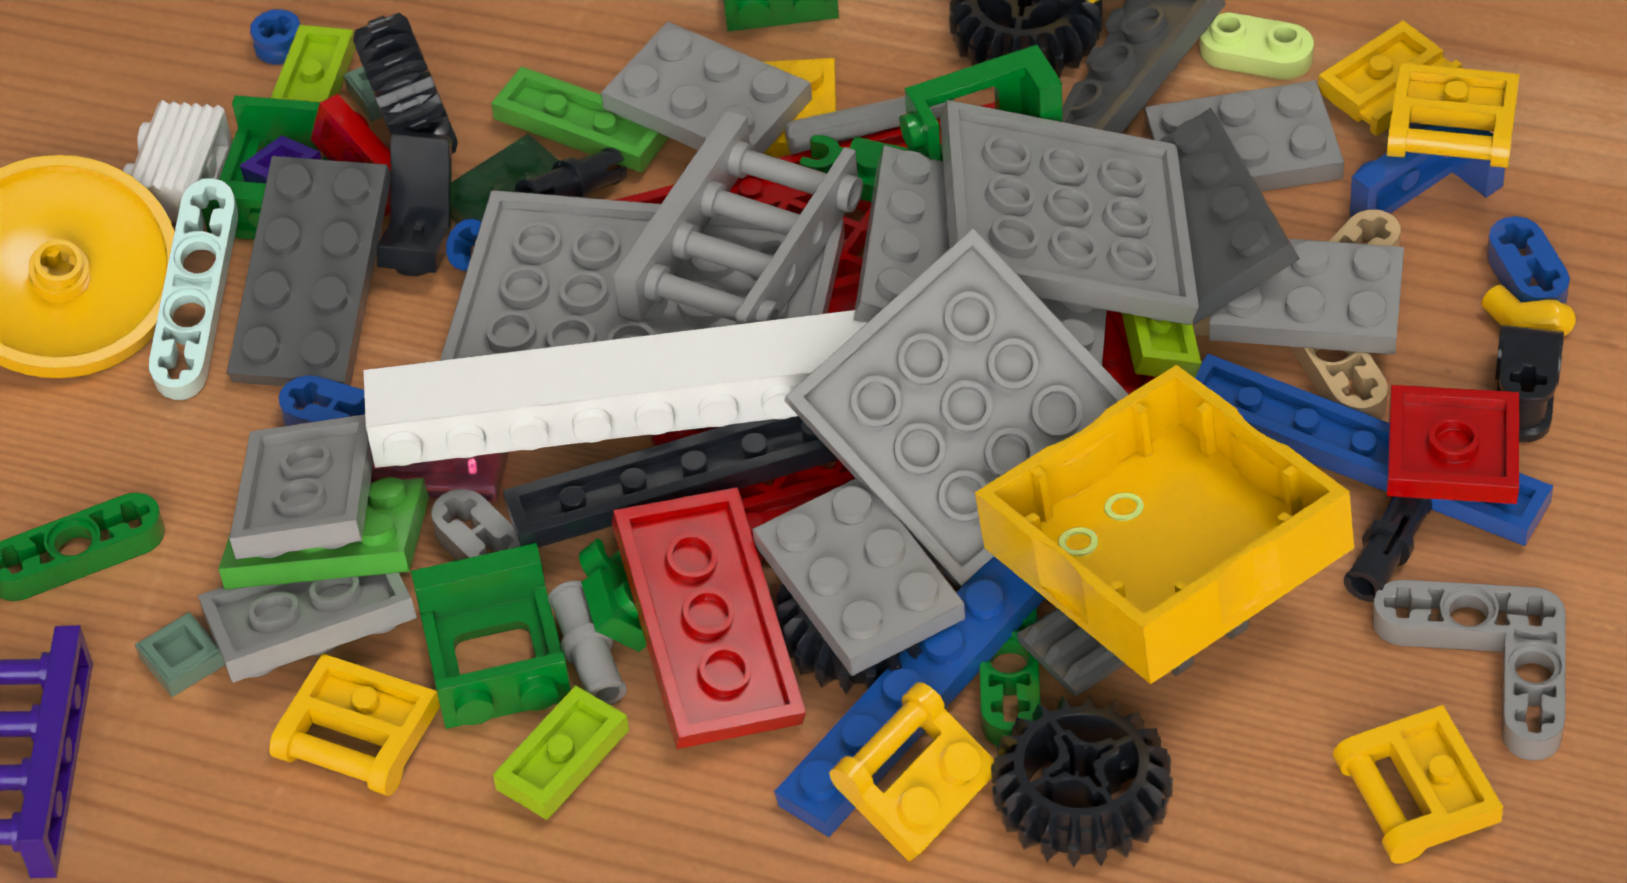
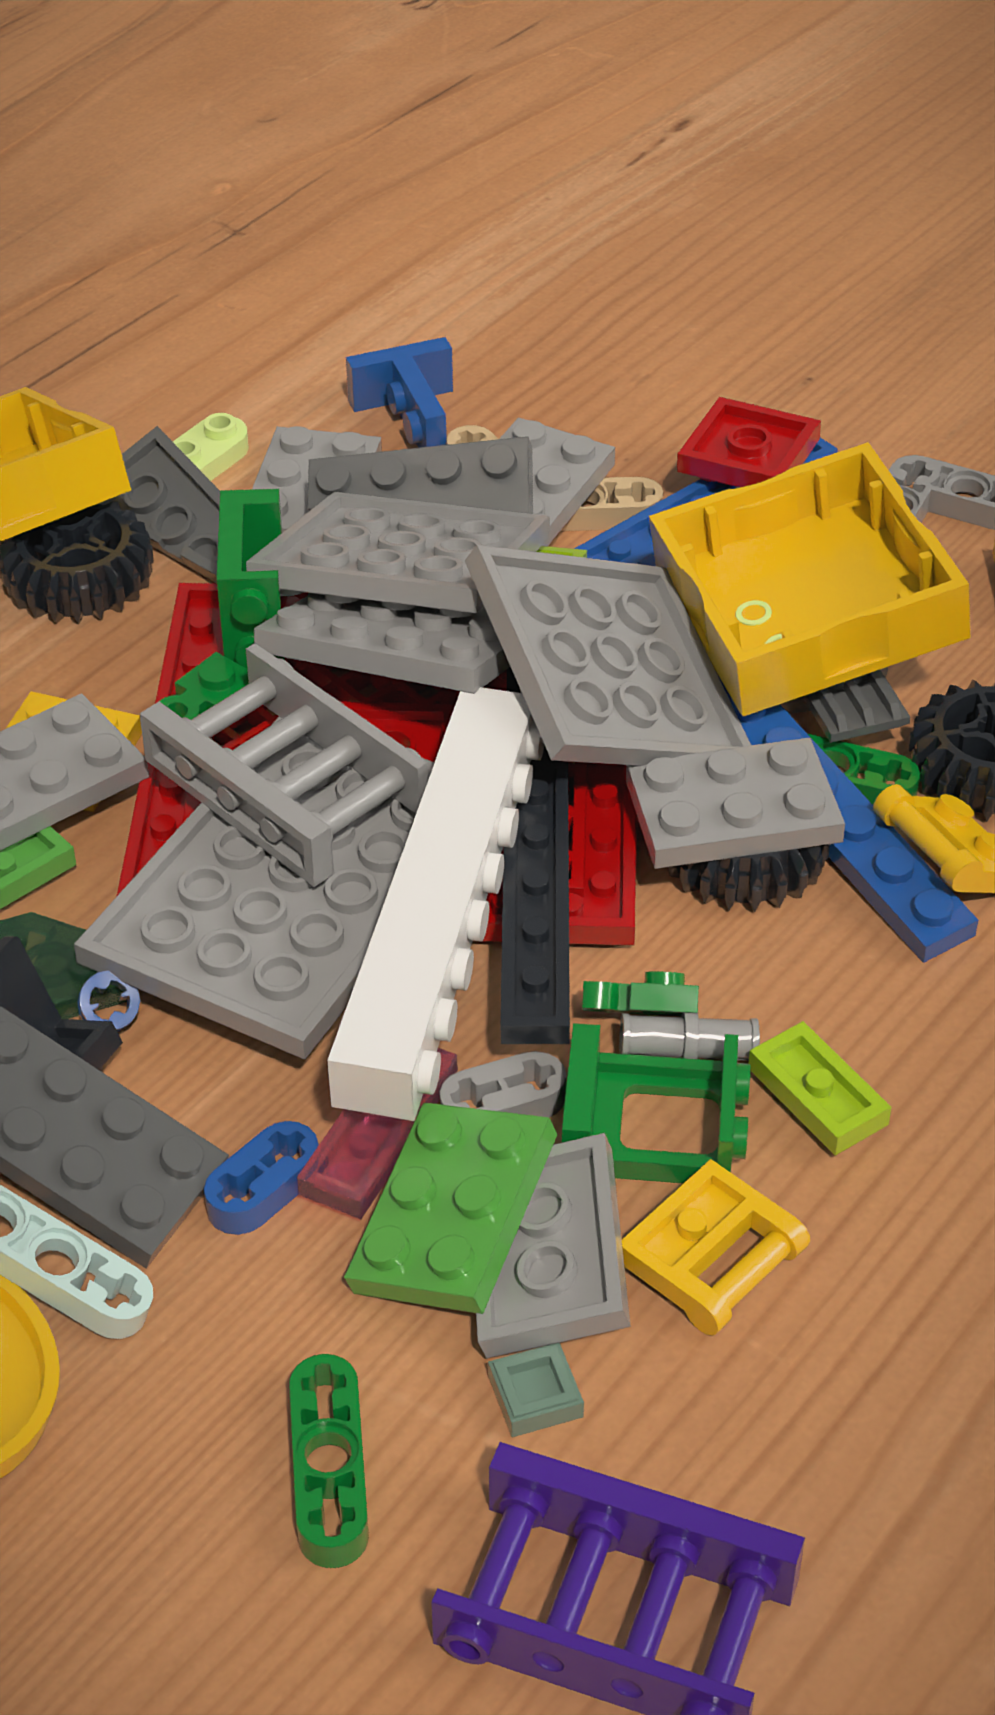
camera: 75 degrees left, 5 degrees down
light grey plate [229,414,374,559] -> none
black pin [515,147,627,198] -> none
plate [612,487,806,749] -> none
light grey axle [785,96,954,154] -> none
yellow plate [1318,20,1462,136] -> none
yellow plate [1387,62,1520,168] -> none
yellow arm [1481,285,1576,336] -> none
blue beam [1487,216,1570,303] -> none
black piece [1495,325,1564,442] -> none

